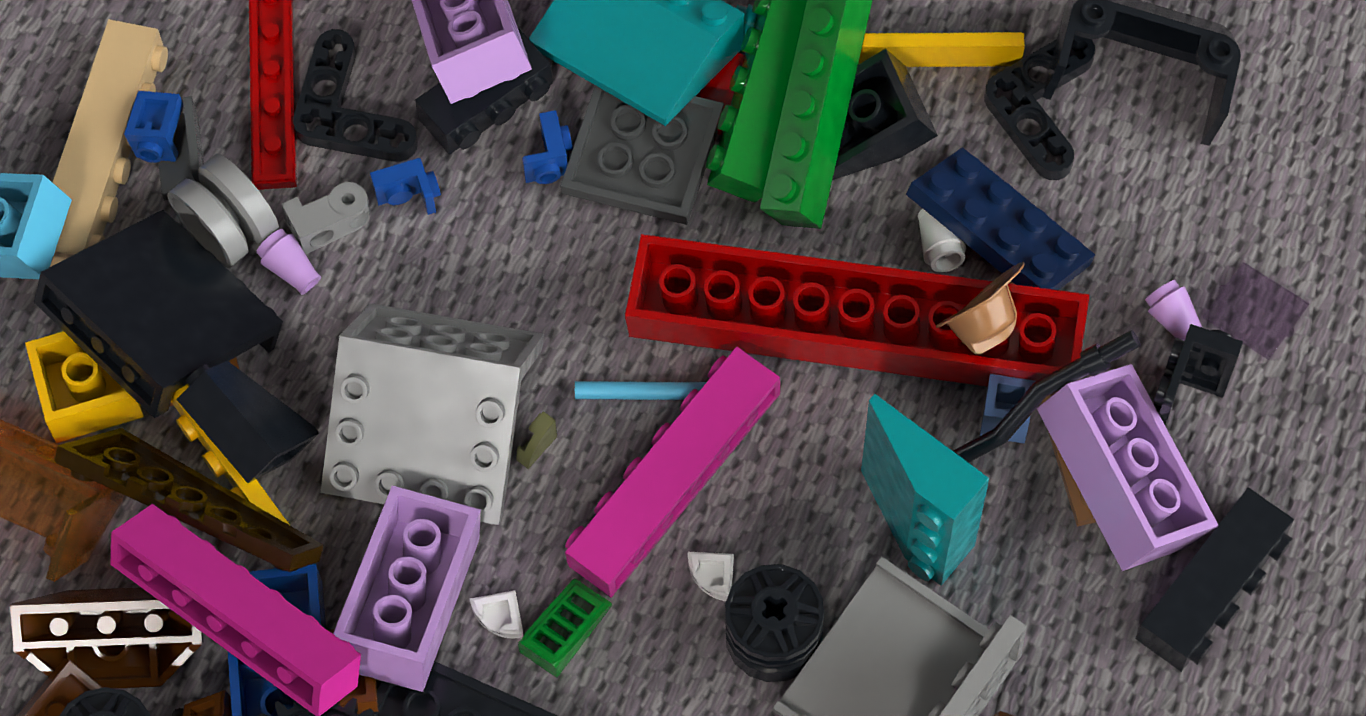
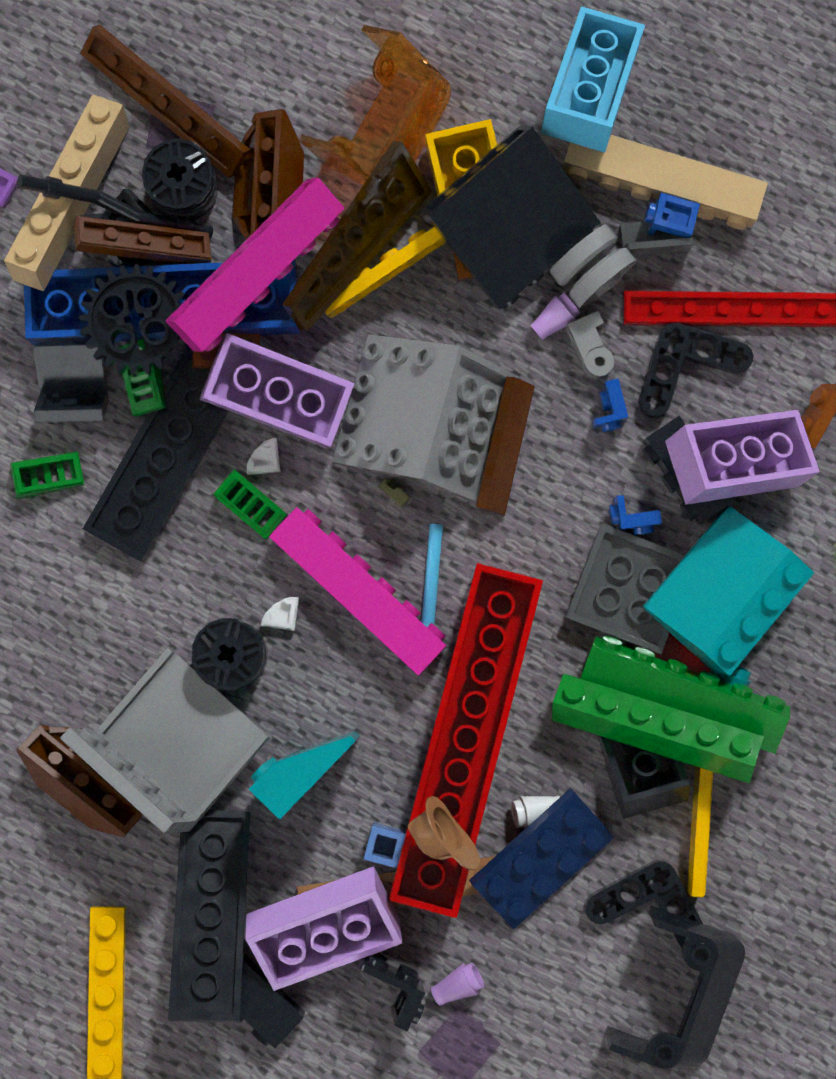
camera: 90 degrees right, 20 degrees up
black slope [177,361,319,483] -> none
black bar [953,330,1141,463] -> none
none -> black plate [168,810,250,1023]
none -> reddish brown tile [476,376,535,515]

